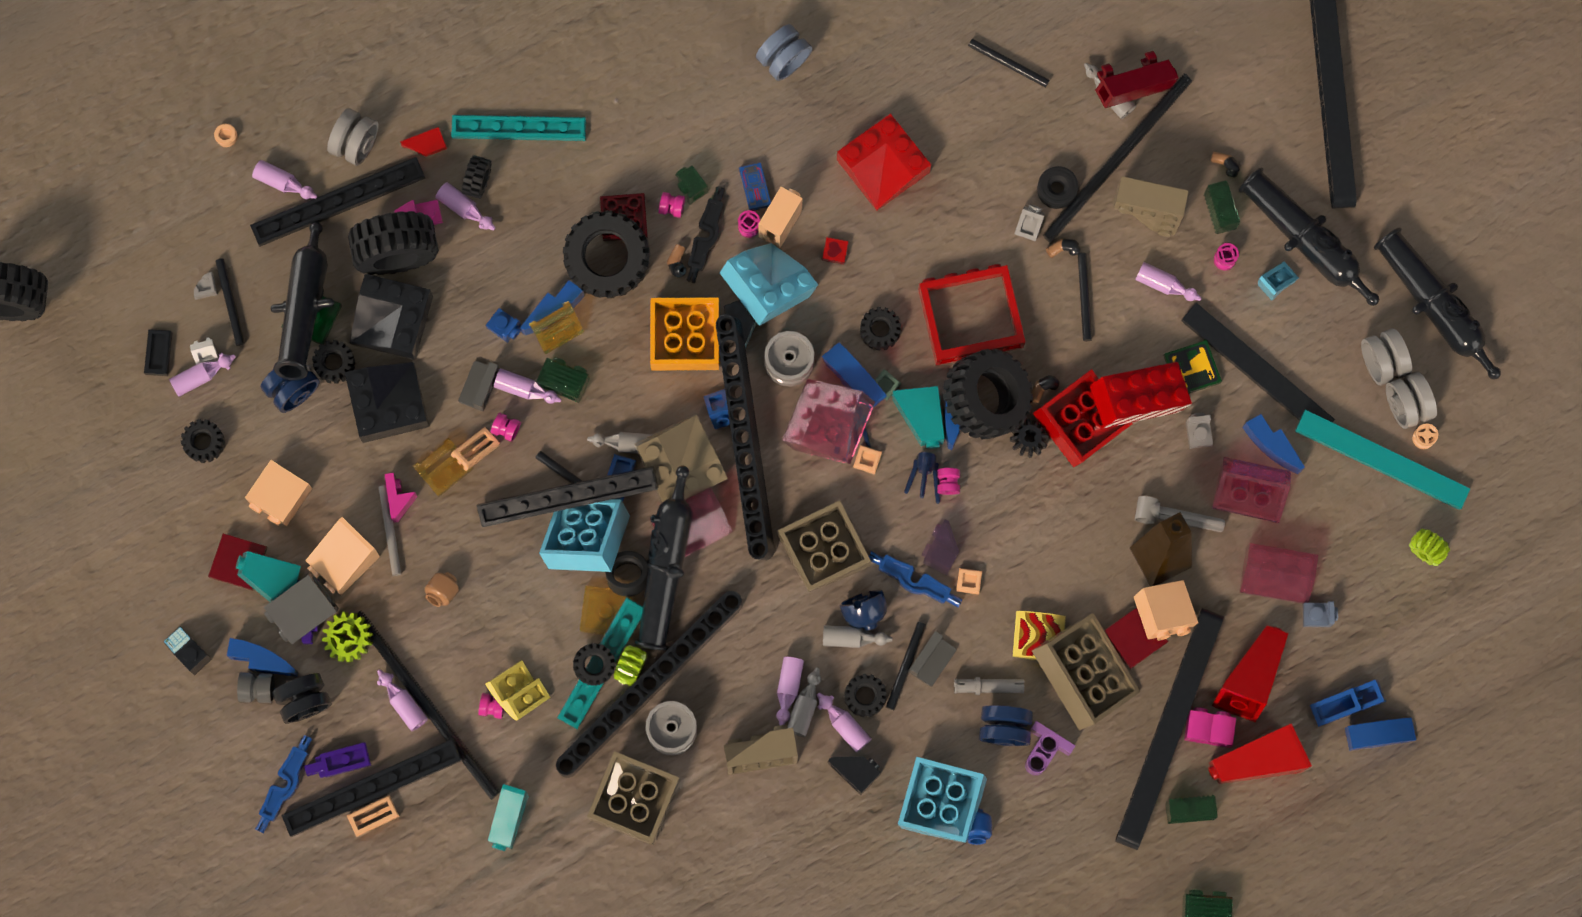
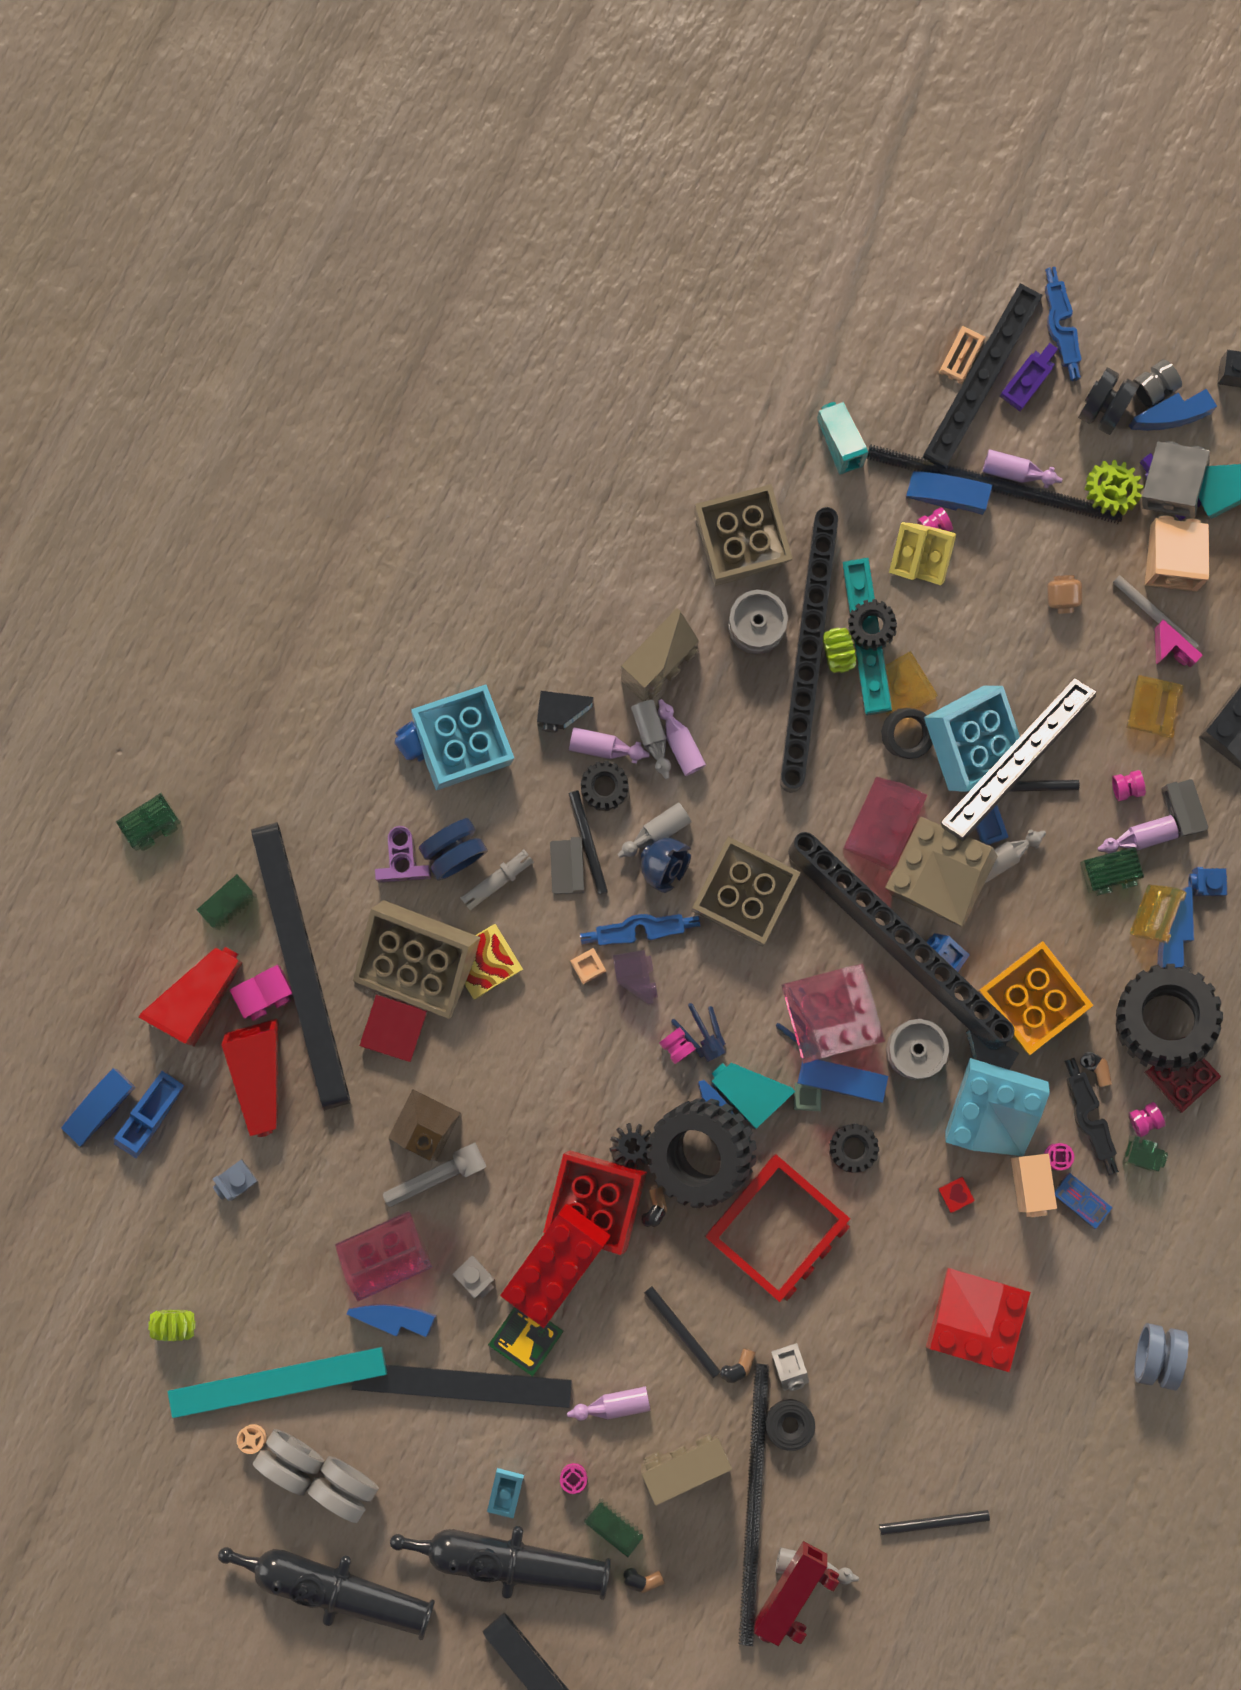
camera: 145 degrees right, 5 degrees up
light nougat tile [451,427,500,471] -> none
black piece [634,465,693,650] -> none
light nougat tile [853,445,882,474] -> none
light nougat piece [1134,580,1198,641] -> none
clear pink slope [1239,543,1318,603] -> none
none -> blue slope [906,471,992,515]

